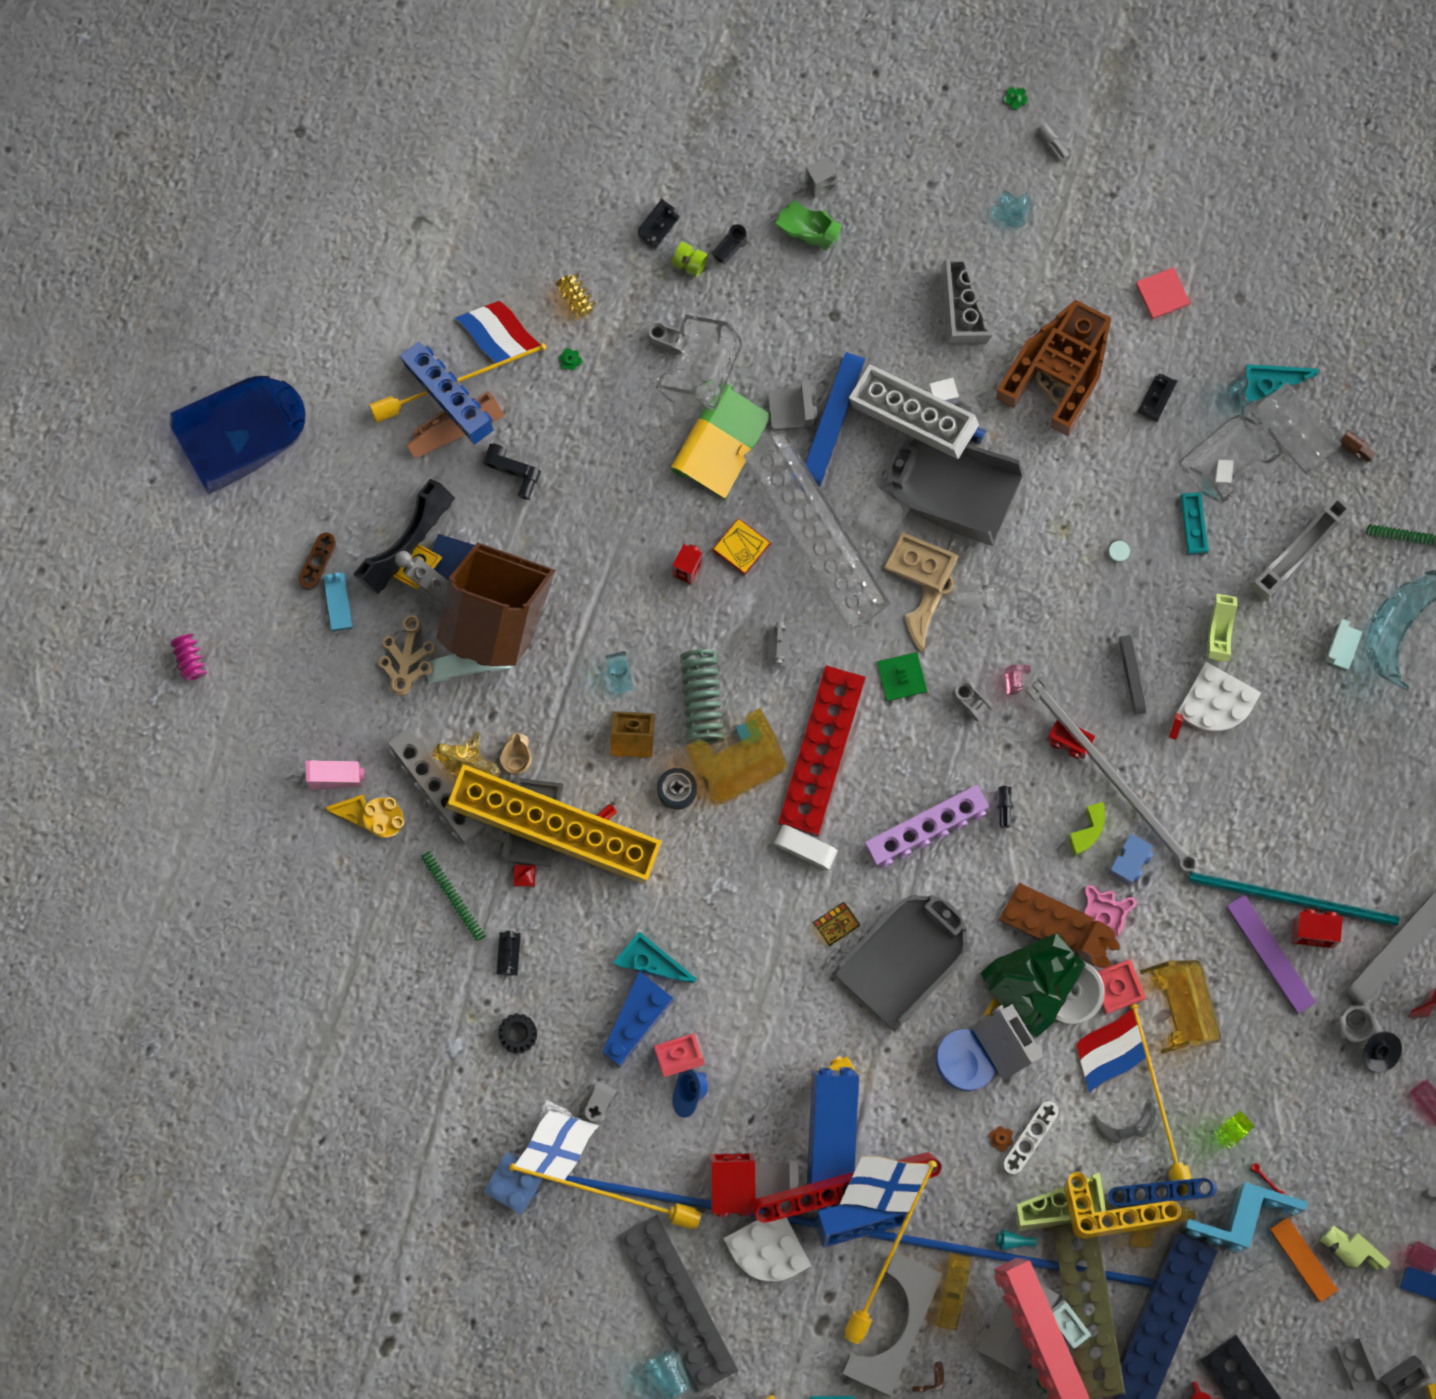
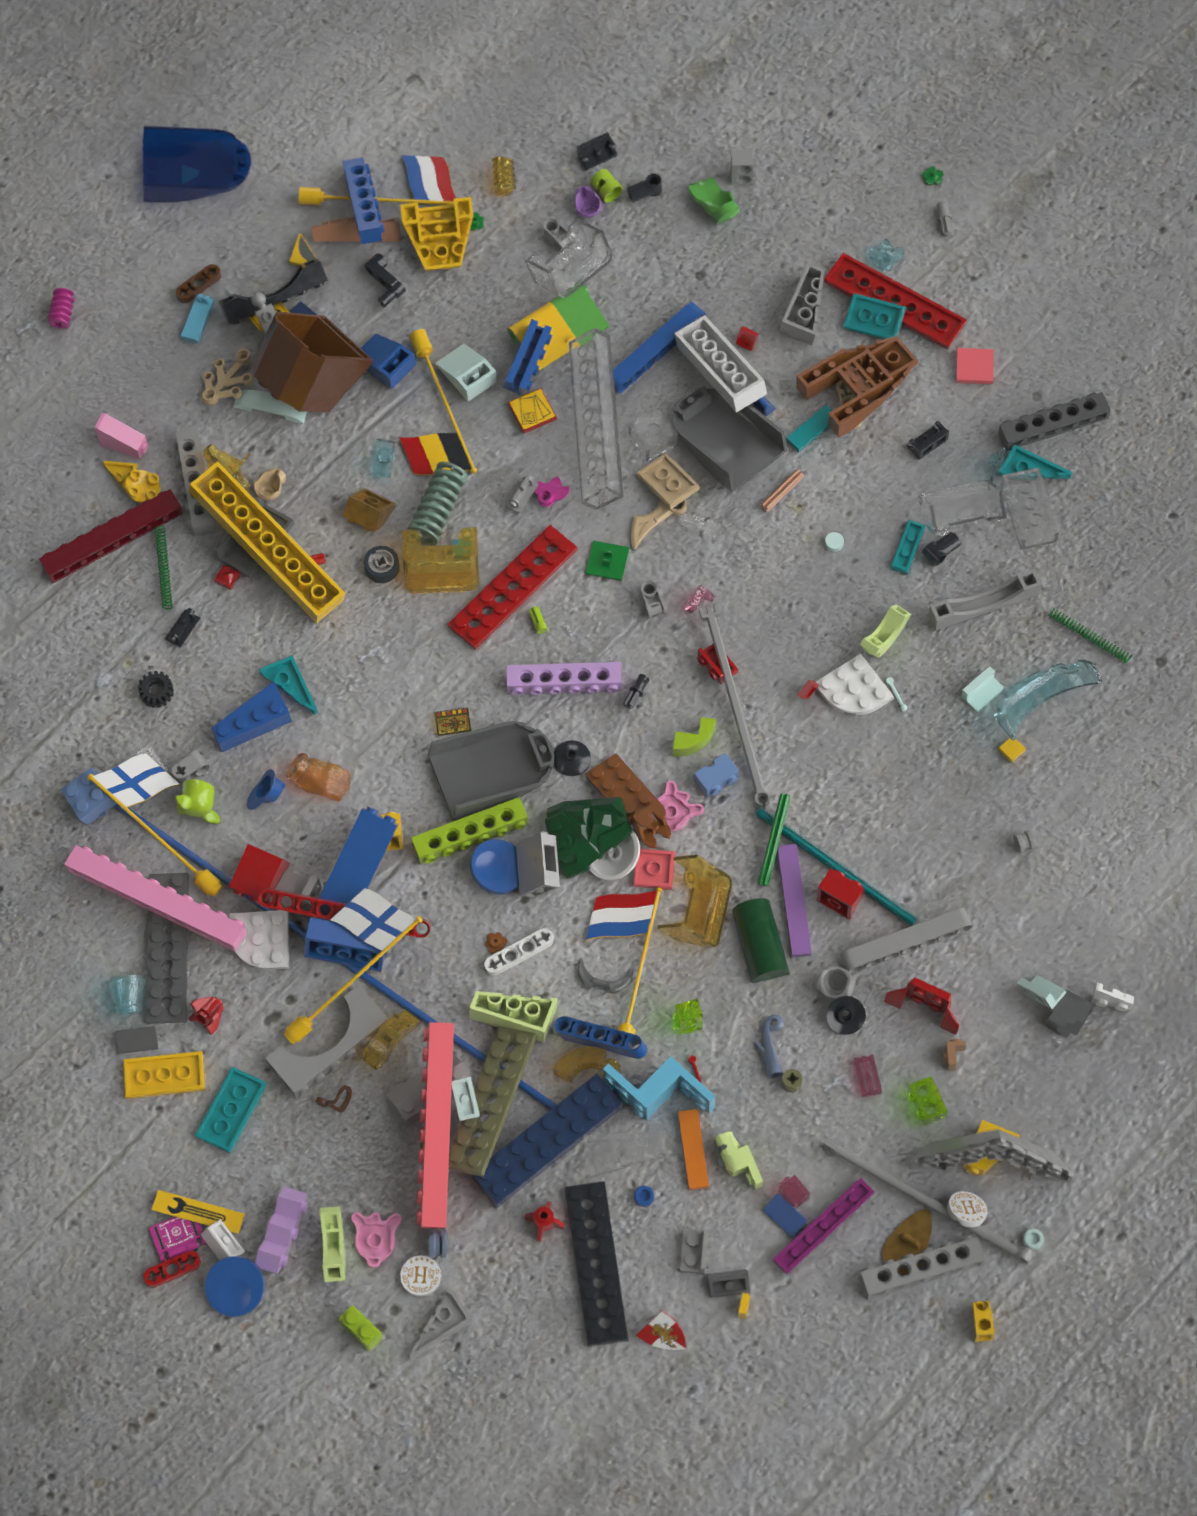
camera: 30 degrees right, 10 degrees down
coral tile [653,1034,705,1077] -> none
red brick [672,544,702,585] -> none
light grey bracket [768,380,817,430] -> none
white beam [774,825,838,870] -> none
white brick [926,378,959,404] -> none
teal cone [995,1229,1037,1251] -> none
yellow beam [1064,1172,1181,1239] -> none
dark grey beam [1119,635,1146,715] -> none
white sticker [1216,460,1234,483] -> none
reddish brown hinge [1338,429,1376,462] -> none
none -> dark red brick [39,489,183,584]
none -> bright pink brick [64,845,247,952]
none -> lime piece [175,779,220,824]
none -> red brick [188,997,224,1035]
none -> clear orange hair [286,753,351,802]
none -> tile [289,234,316,267]
none -> blue slope [361,333,416,389]
none -> flag [399,329,477,476]
none -> yellow wedge [400,197,473,271]
none -> lime brick [411,797,529,864]
none -> light aqua slope [435,344,497,402]
none -> blue brick [503,319,553,396]
none -> lime piece [528,606,548,634]
none -> dark pink plate [534,476,570,507]
none -> black dish [554,740,591,776]
none -> medium lavender hair [575,186,602,218]
none -> blue tile [634,1186,654,1207]
none -> dark green brick [732,898,790,983]
none -> red tile [735,326,759,351]
none -> sand blue plant [754,1015,784,1079]
none -> green axle [758,793,790,887]
none -> nougat axle [761,469,803,512]
none -> olive wheel [782,1069,803,1093]
none -> teal tile [786,405,833,452]
none -> red plate [824,253,967,350]
none -> teal tile [843,293,906,339]
none -> light aqua hinge [886,677,907,712]
none -> black piece [922,532,961,566]
none -> dark grey brick [998,392,1111,452]
none -> yellow tile [998,736,1026,763]

